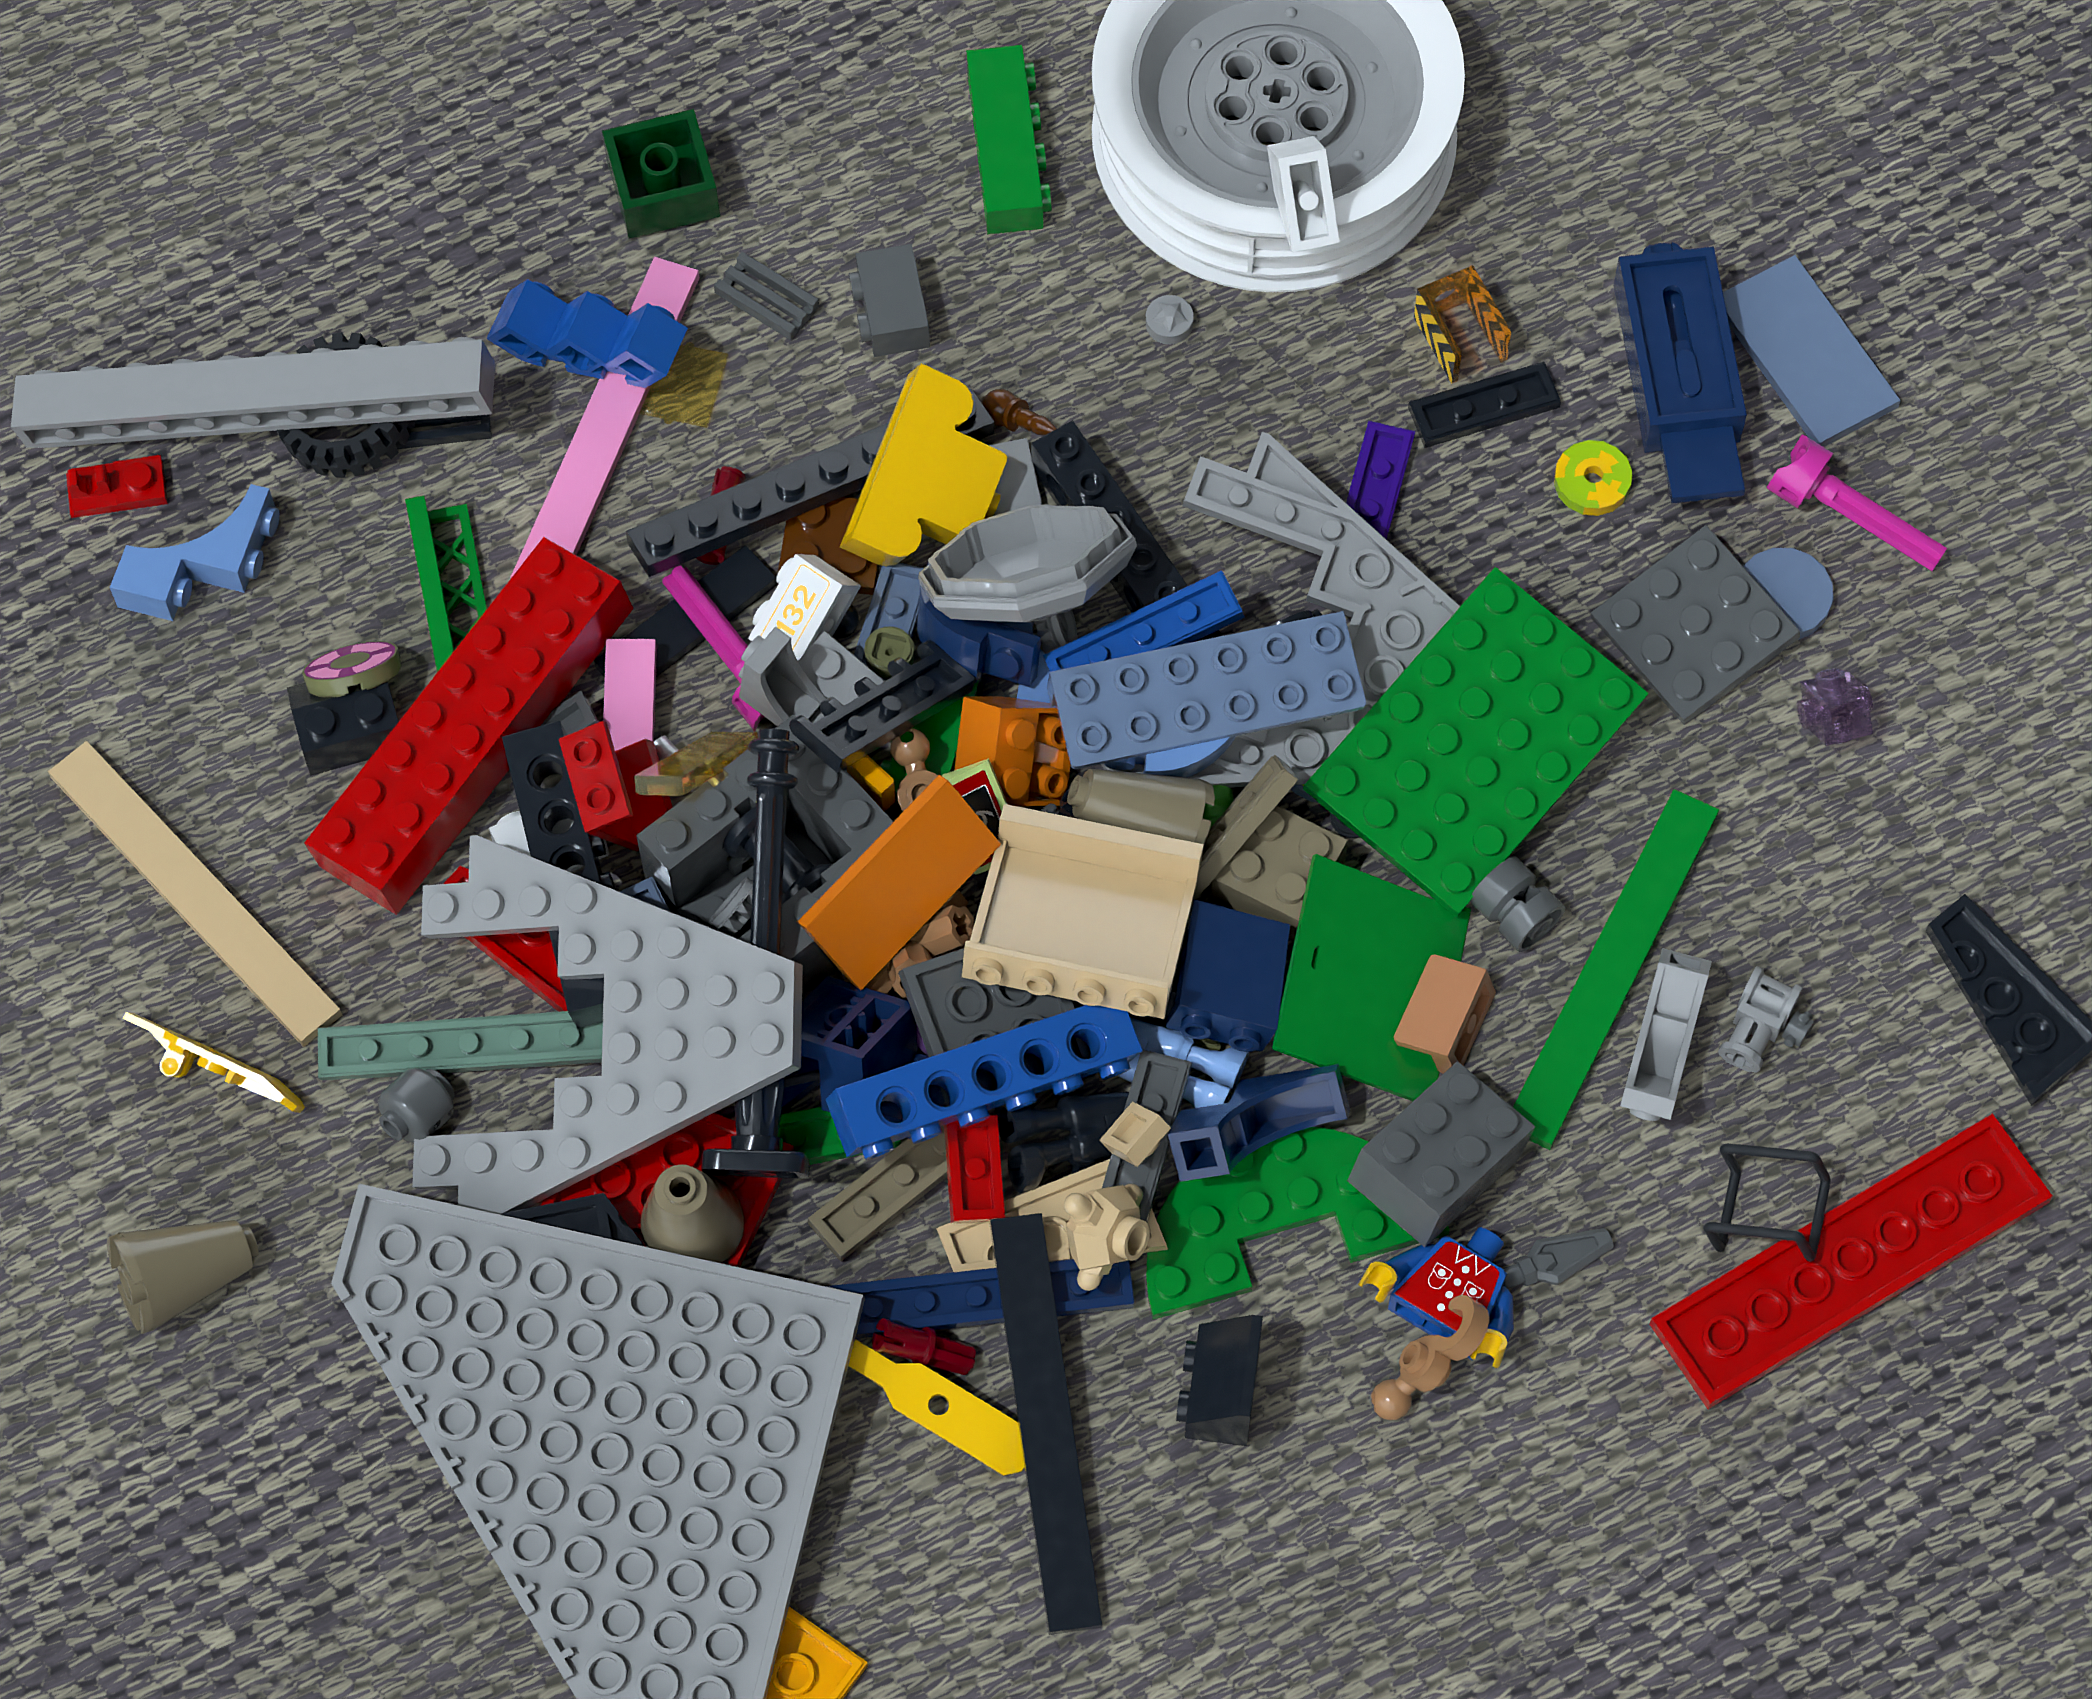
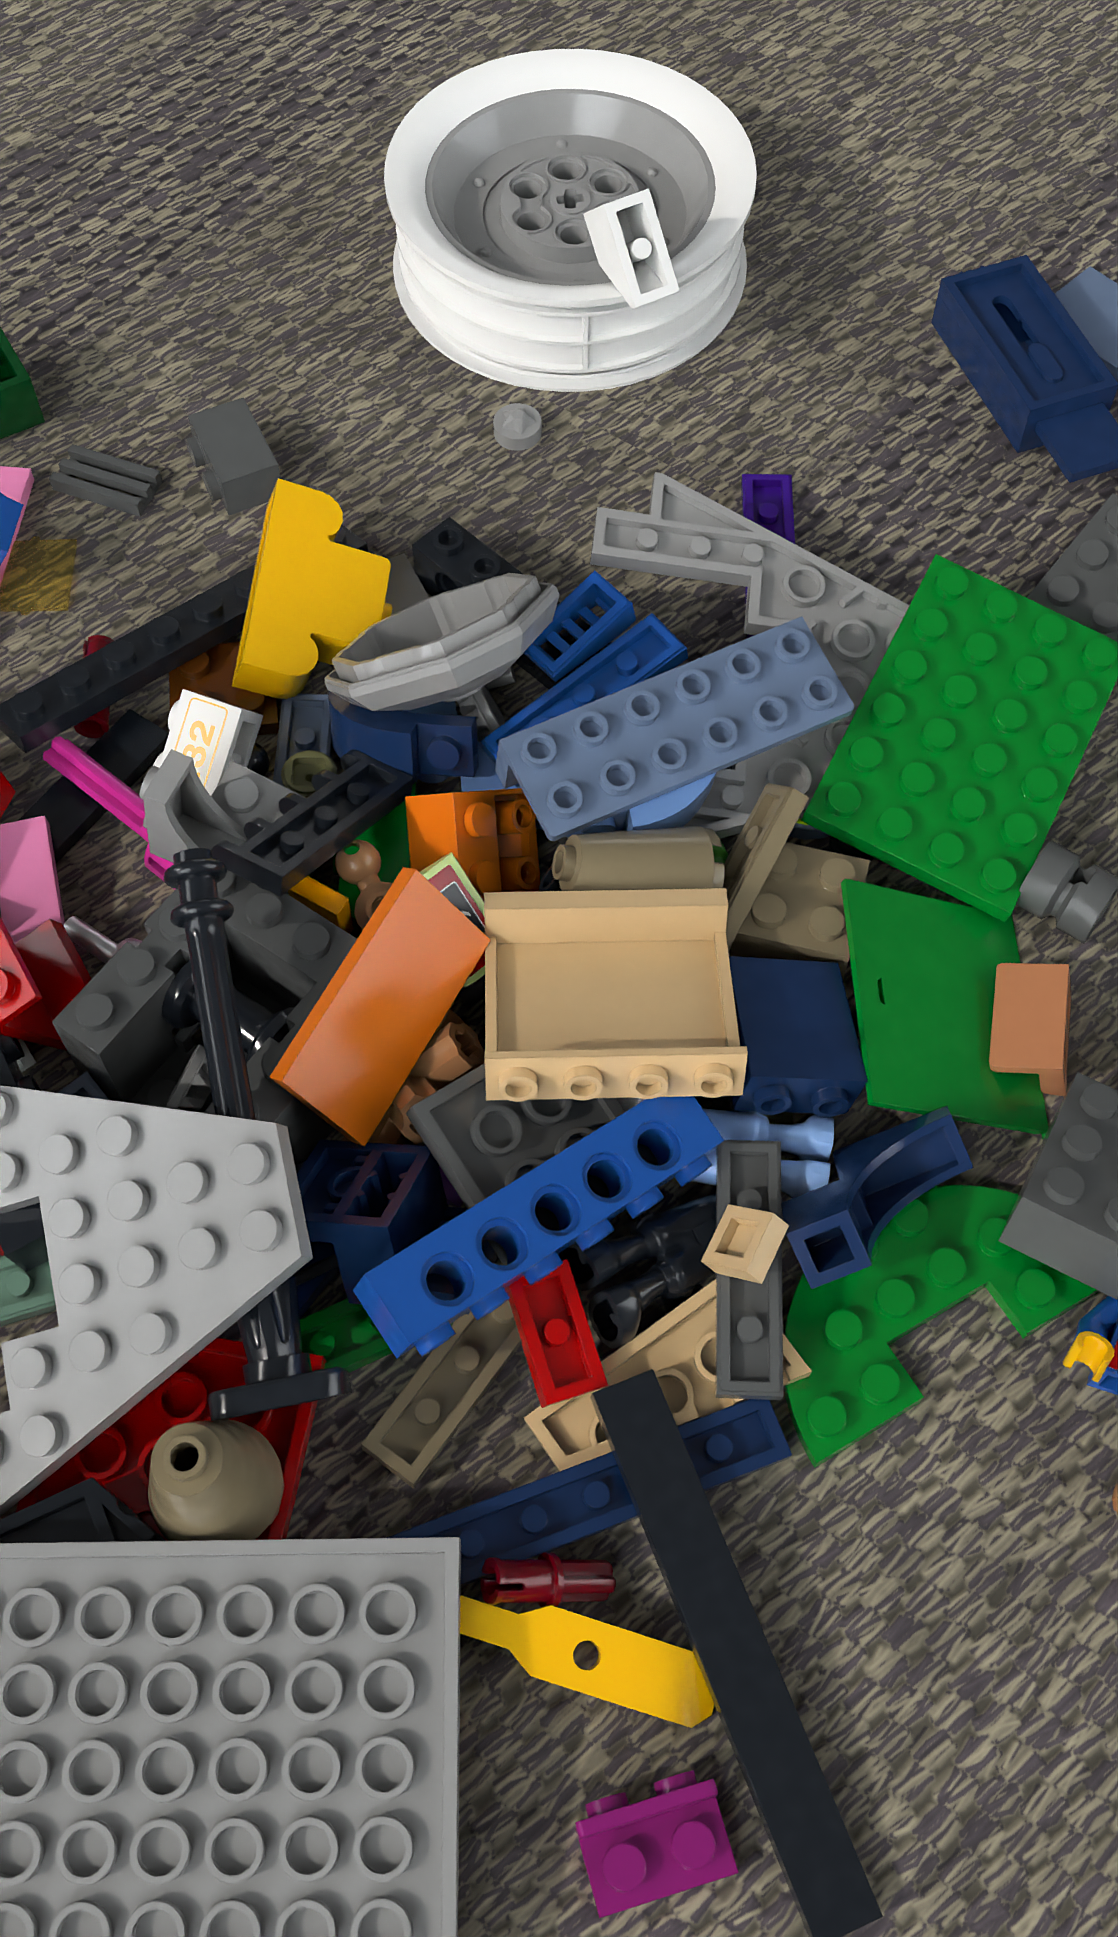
camera: 15 degrees left, 5 degrees down
clear yellow tile [634,732,758,796] -> none
green brick [966,45,1052,235] -> none
reddish brown bar [982,389,1057,435] -> none
tan rock [1064,1184,1150,1291] -> none
black slope [1176,1315,1263,1446] -> none
black tile [1408,361,1561,448] -> none
clear orange piece [1414,265,1511,384] -> none
lime piece [1554,440,1632,516] -> none
none -> blue slope [524,571,636,682]
none -> magenta bracket [575,1770,739,1919]

